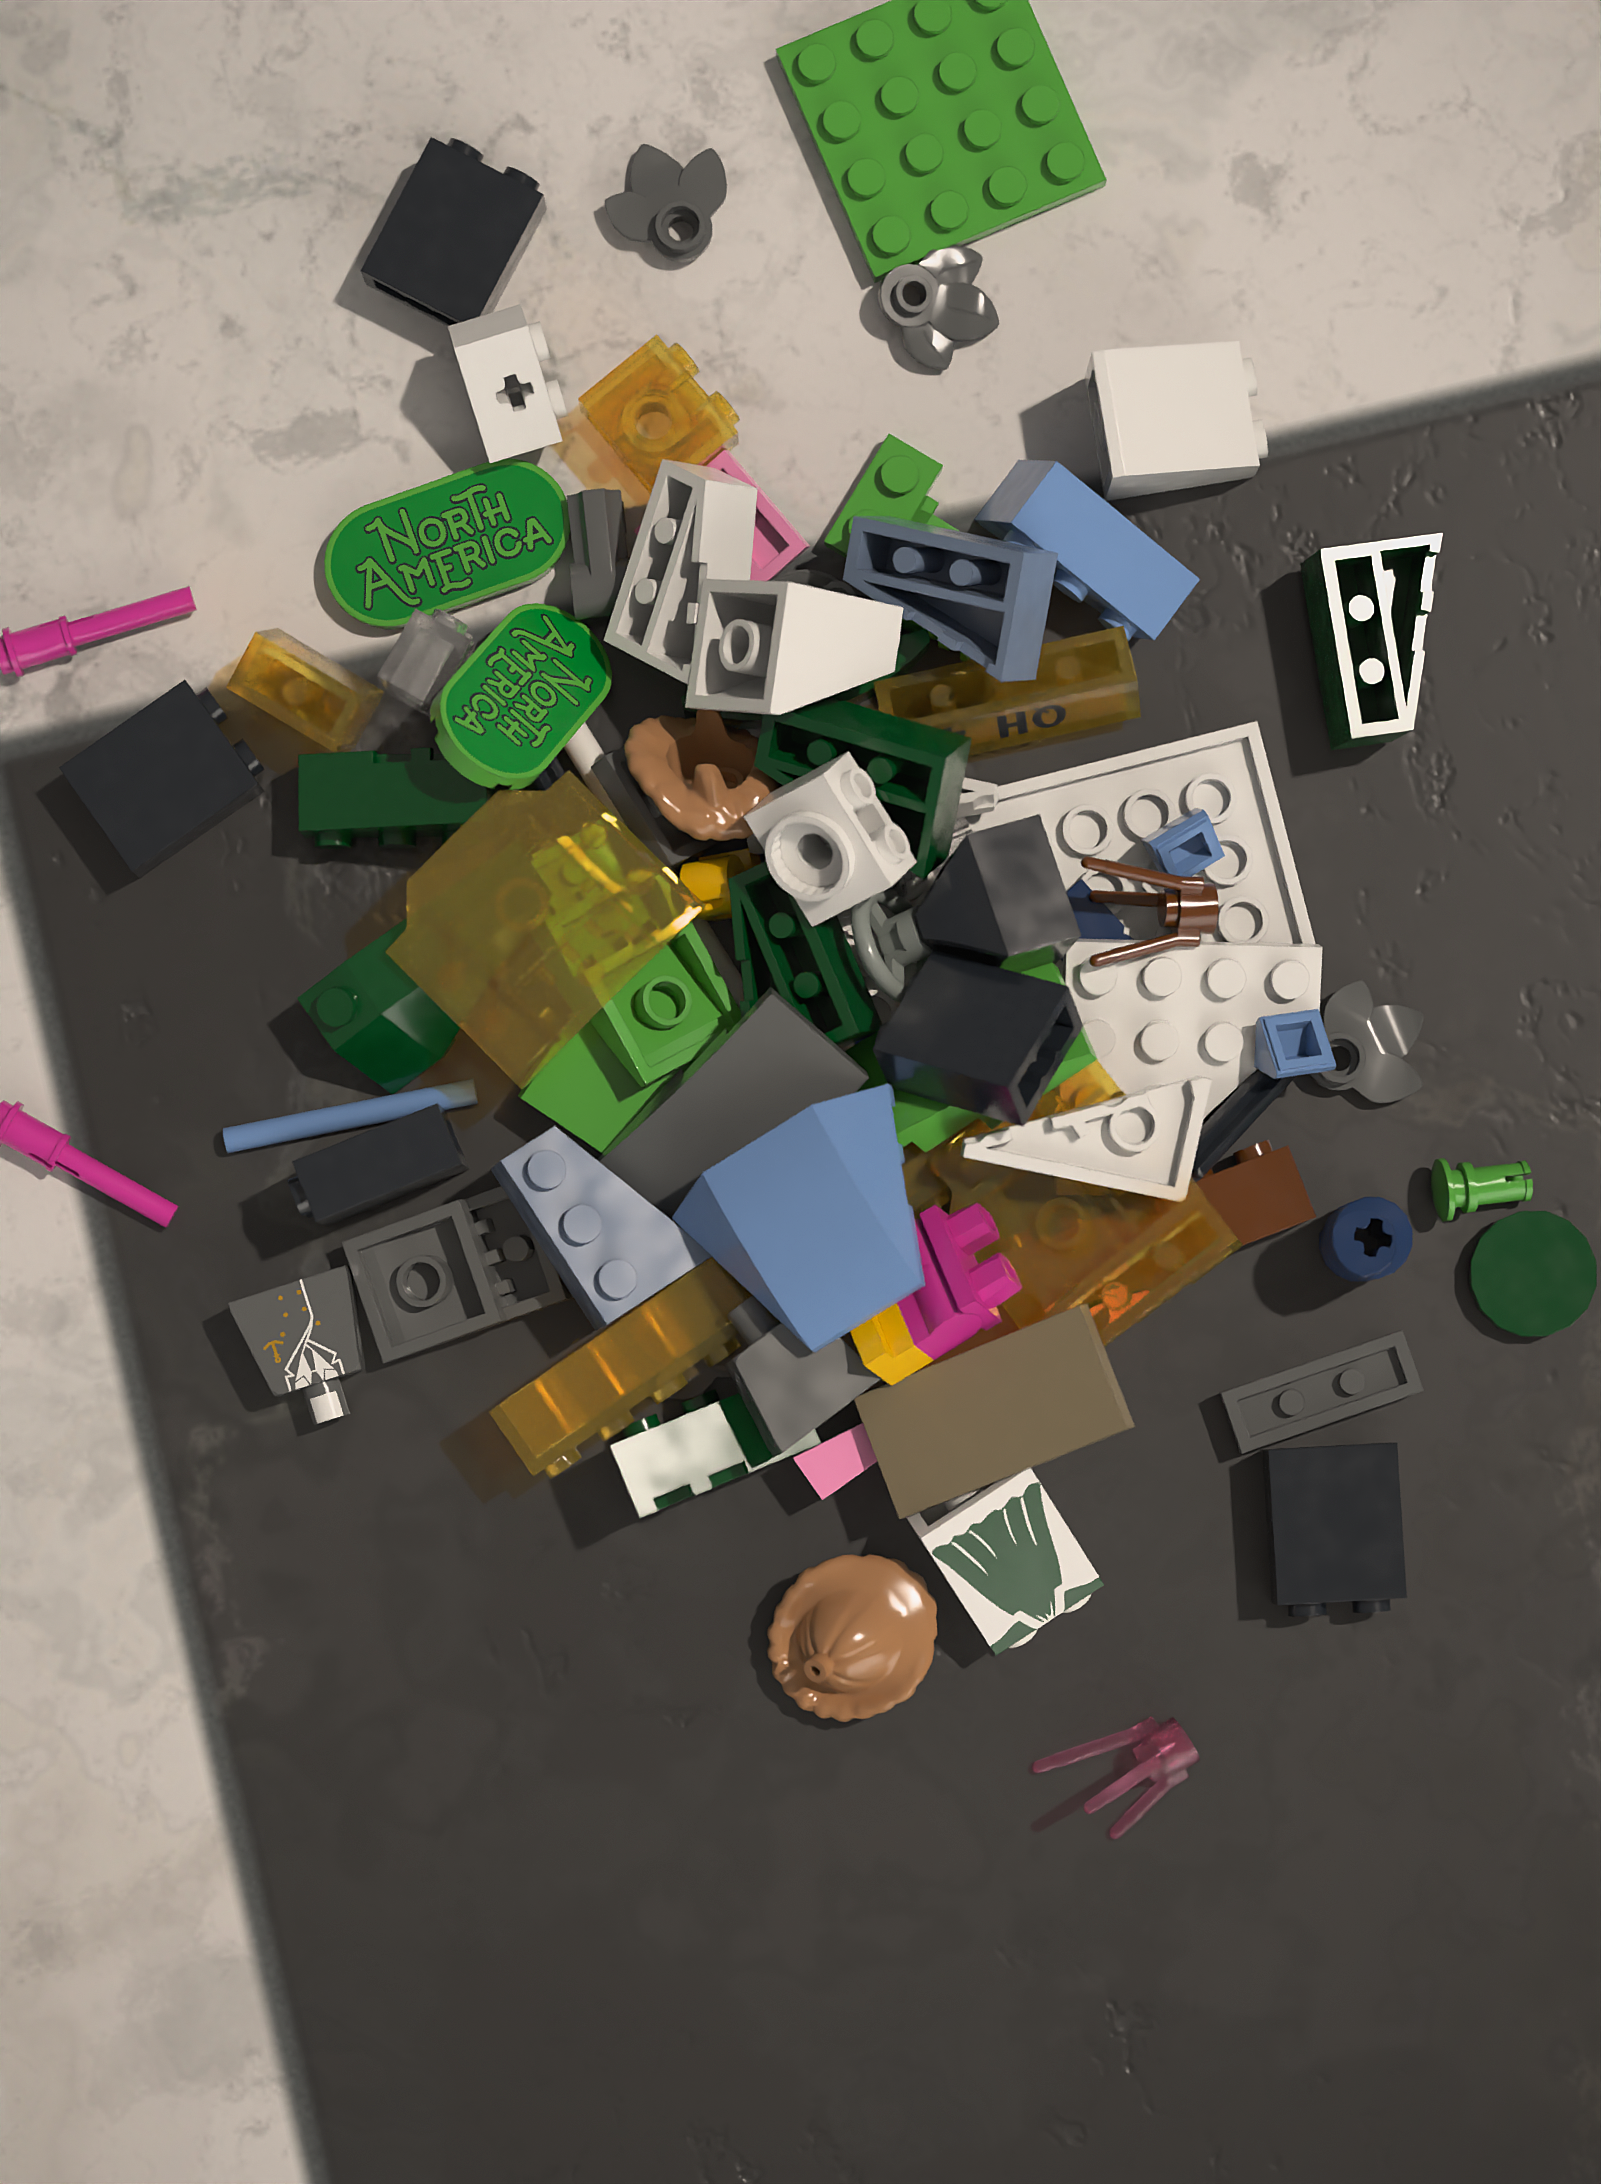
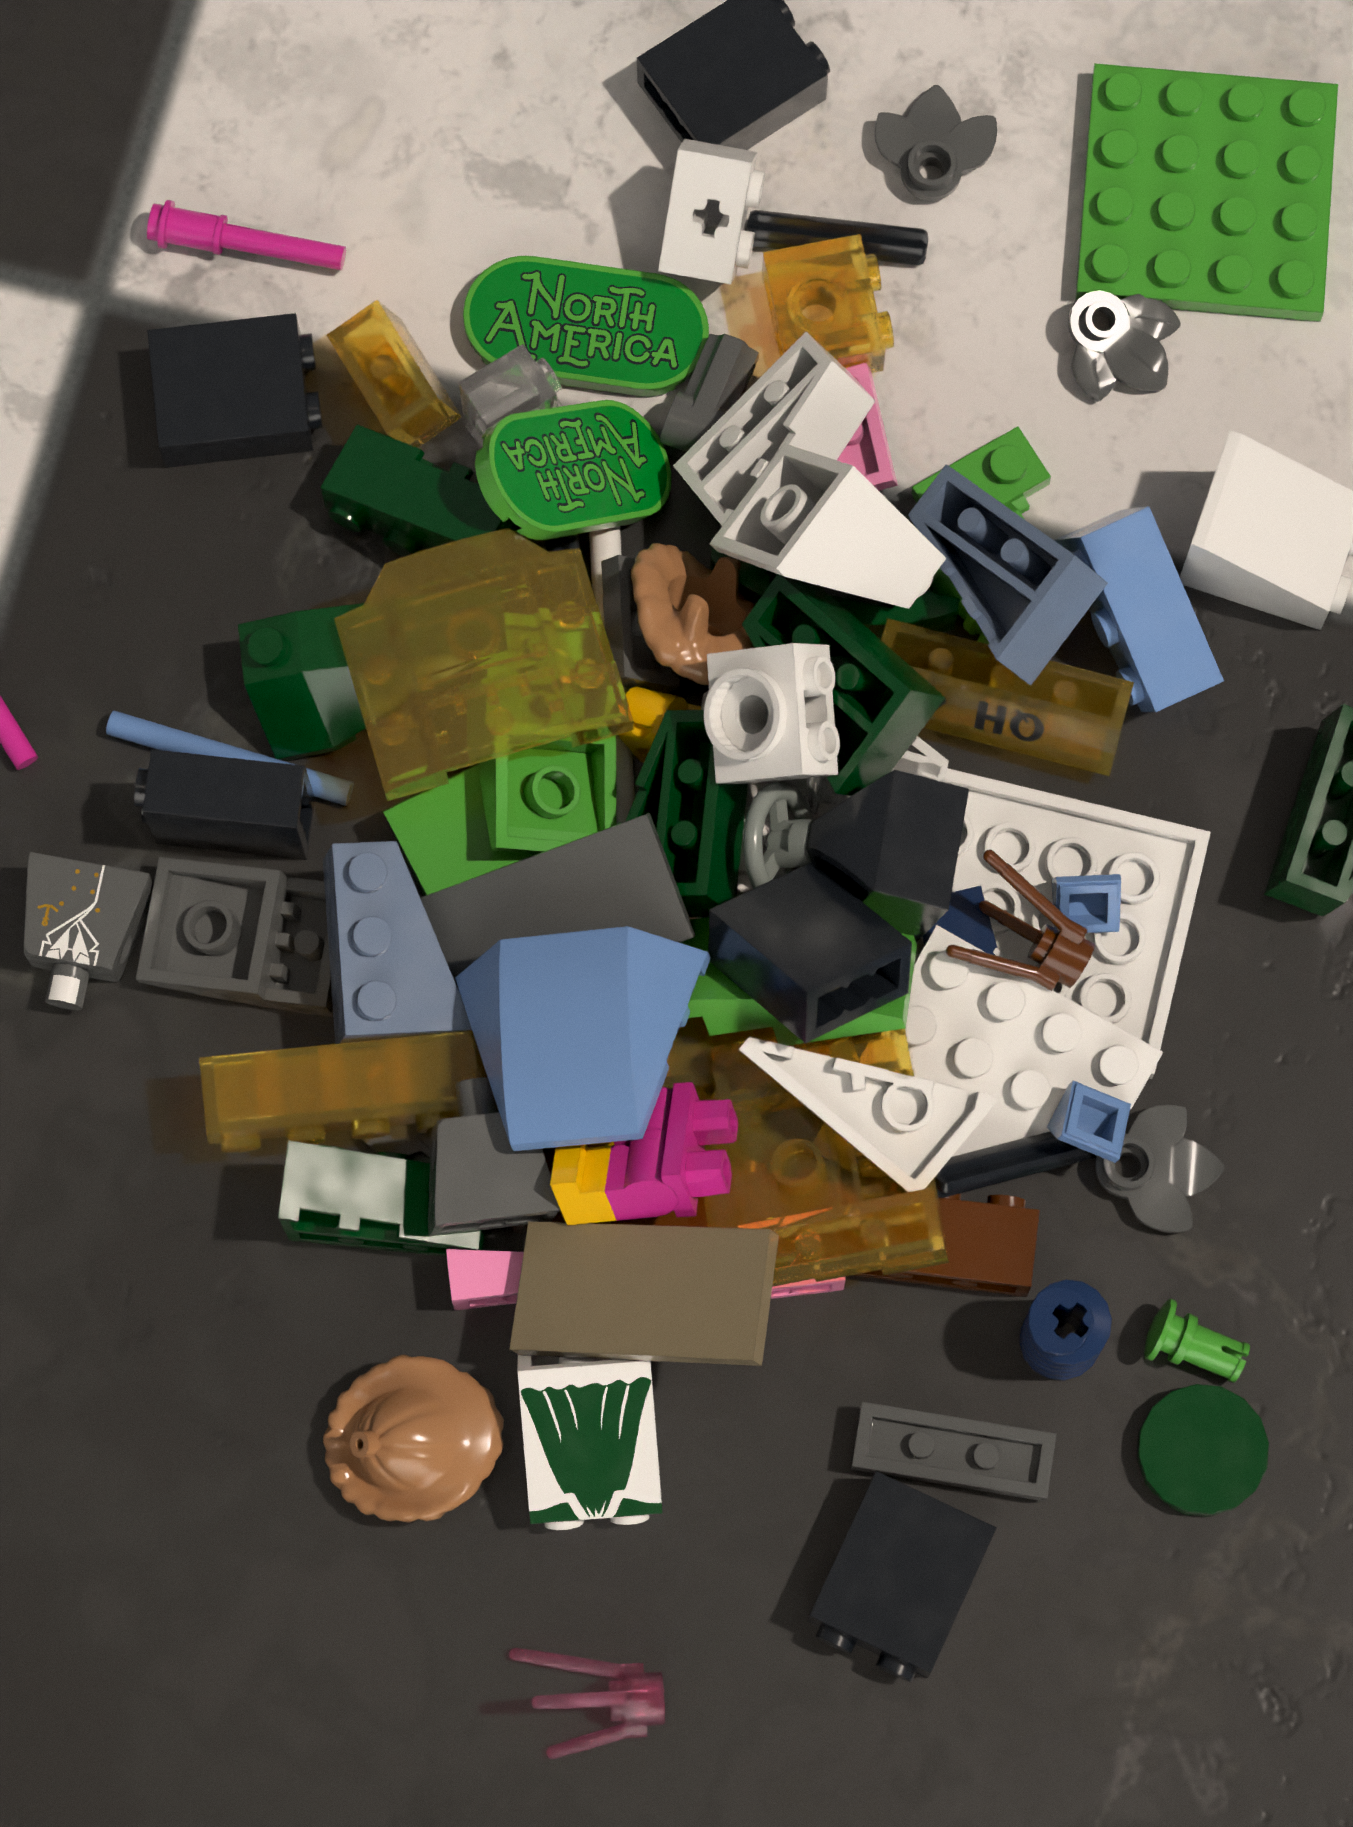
camera: 30 degrees right, 10 degrees down
none -> black axle [746,210,928,265]

